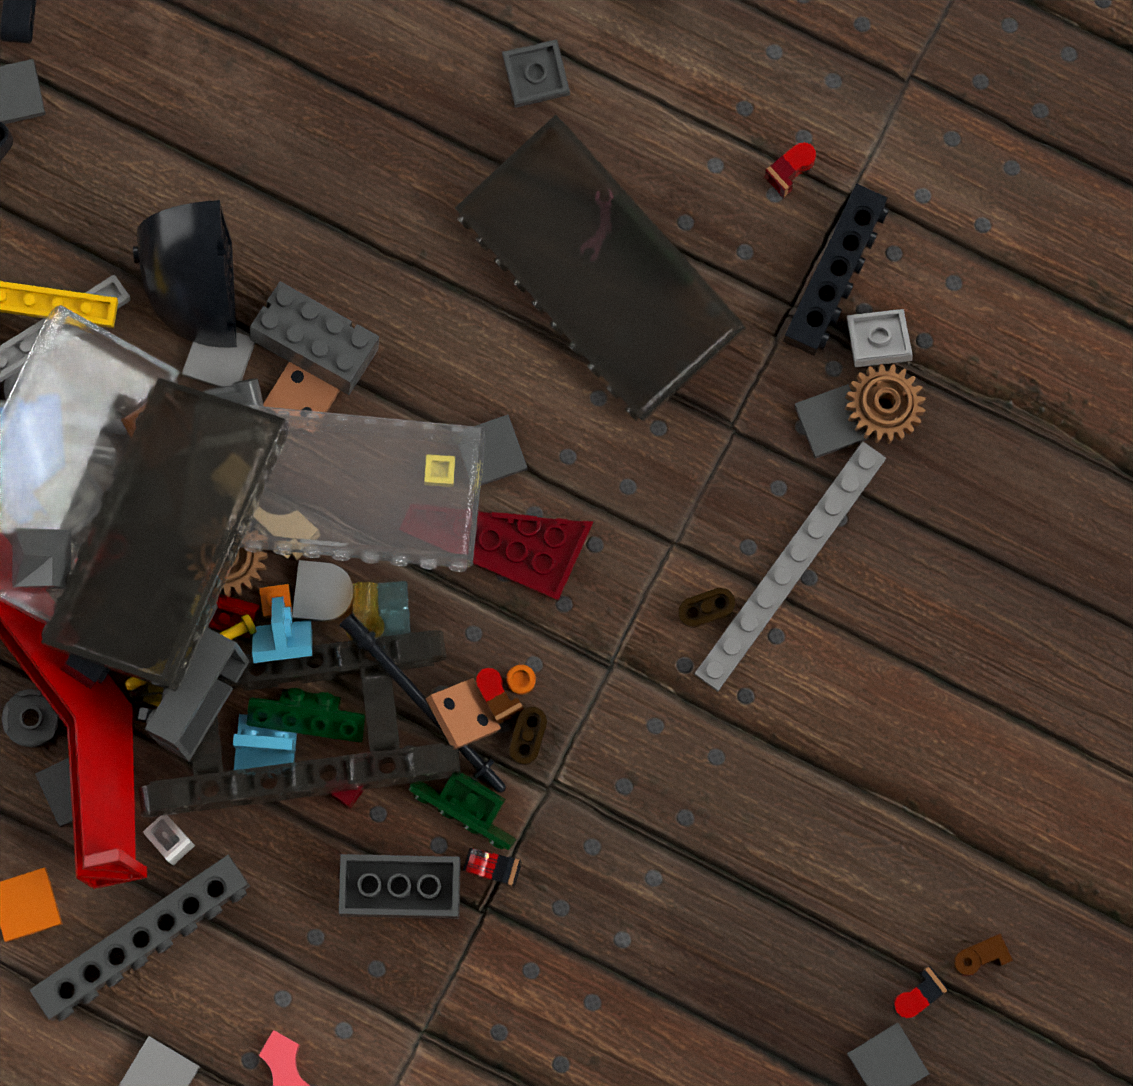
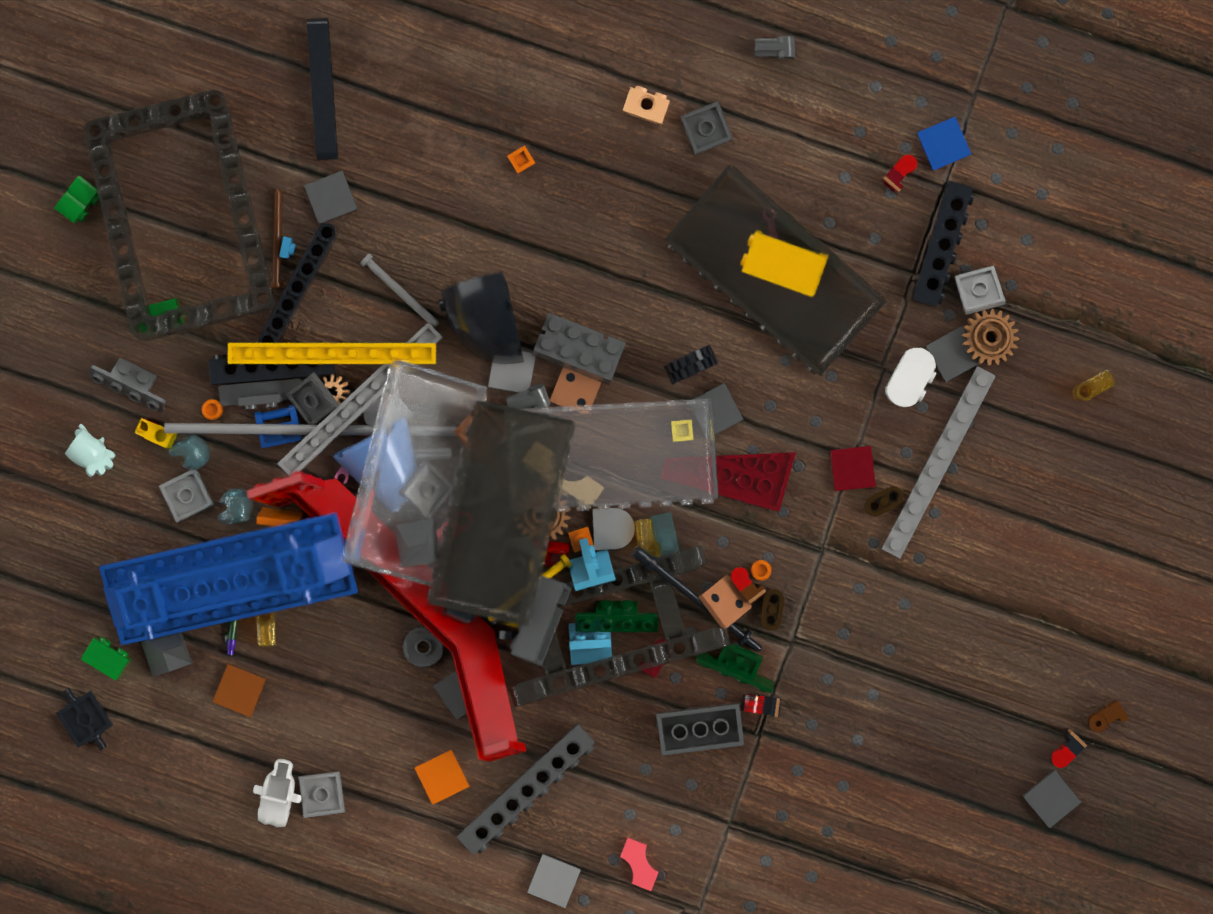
camera: 10 degrees left, 10 degrees up
white slope [143,812,195,866] -> none
none -> light grey bar [360,253,439,328]
none -> orange plate [507,145,536,174]
none -> light nougat brick [623,86,670,126]
none -> black bush [663,345,719,385]
none -> yellow panel [741,230,829,297]
none -> dark red tile [830,446,876,491]
none -> white brick [885,348,936,407]
none -> blue tile [917,117,971,171]
none -> clear yellow piece [1072,369,1115,402]

